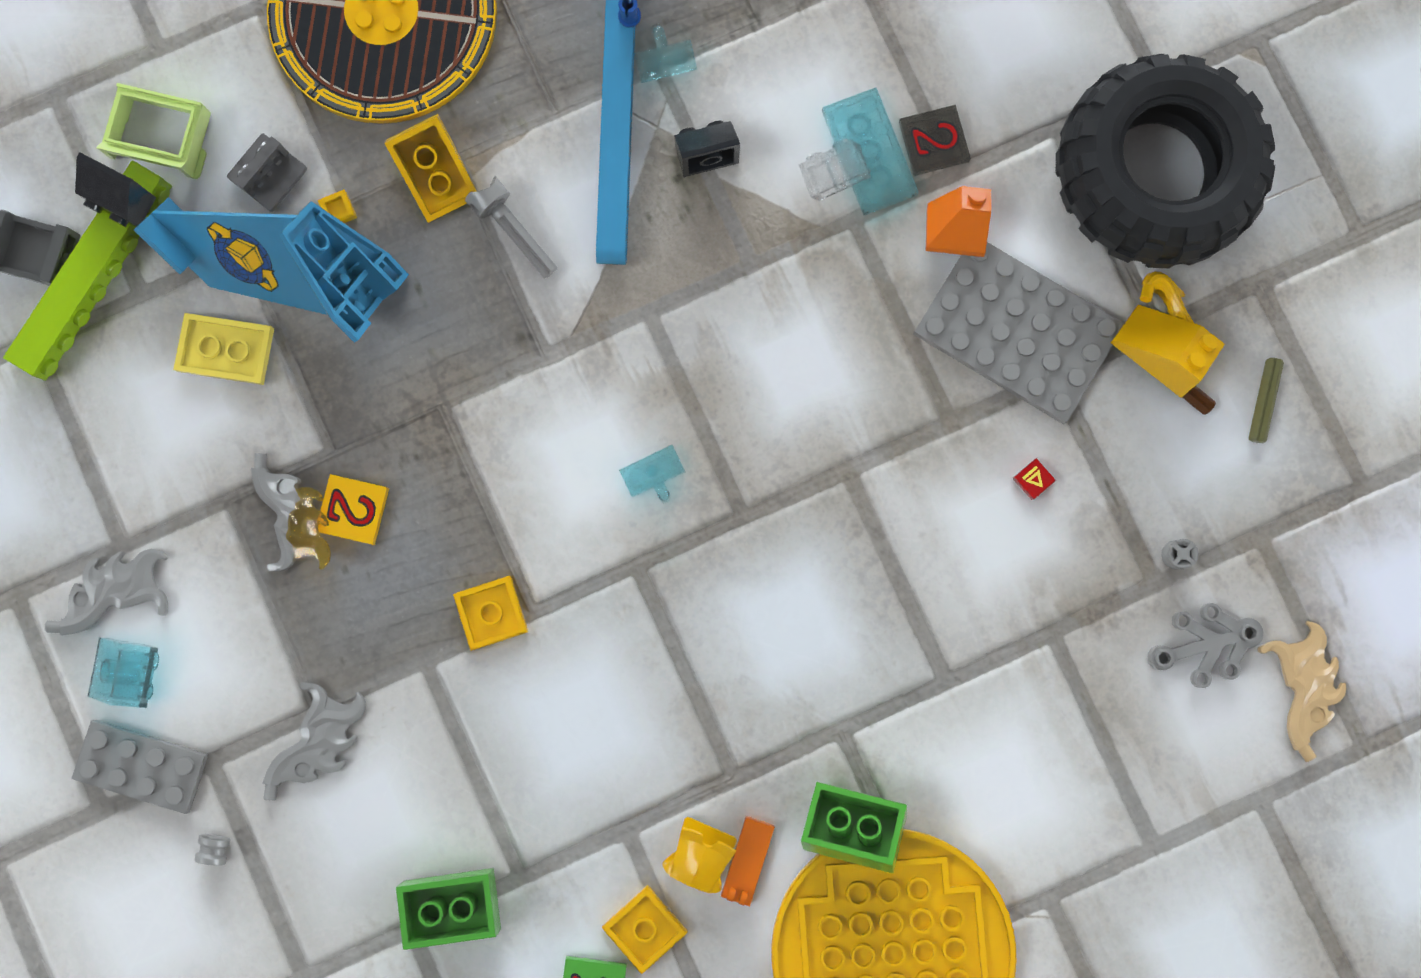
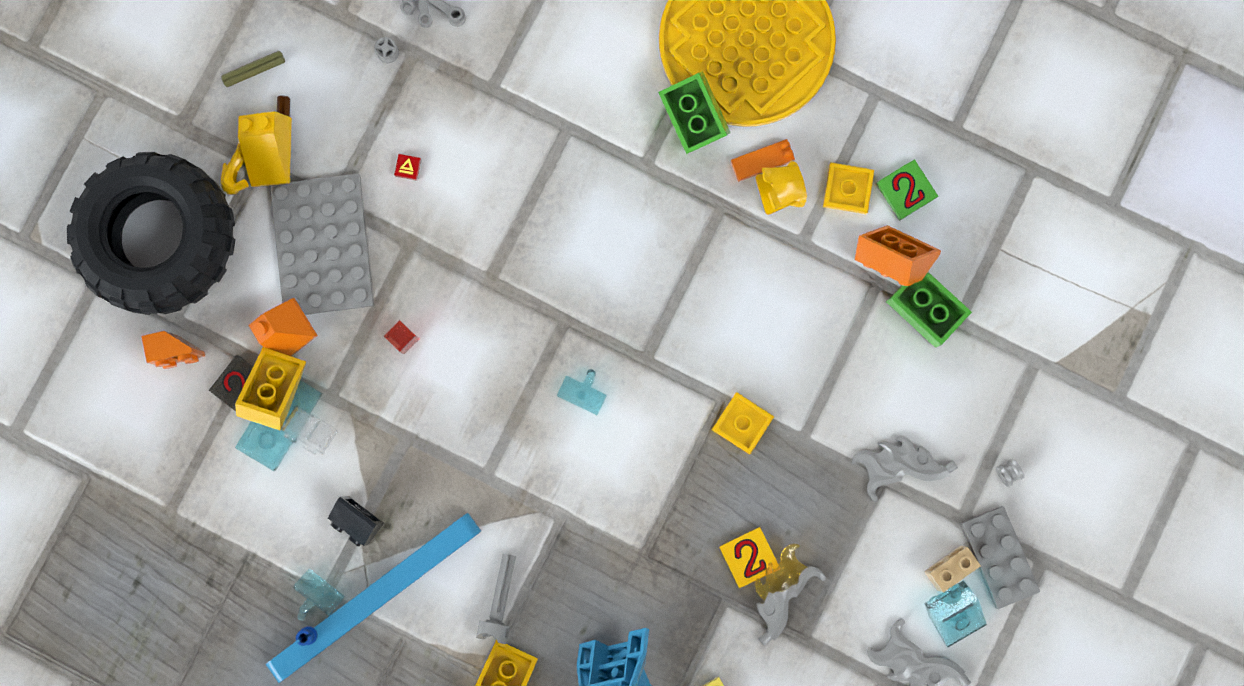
camera: 130 degrees left, 0 degrees up
none -> orange slope [141,331,205,369]
none -> yellow slope [235,347,306,430]
none -> clear red panel [384,320,420,354]
none -> orange slope [855,225,941,286]
none -> tan brick [924,546,981,593]

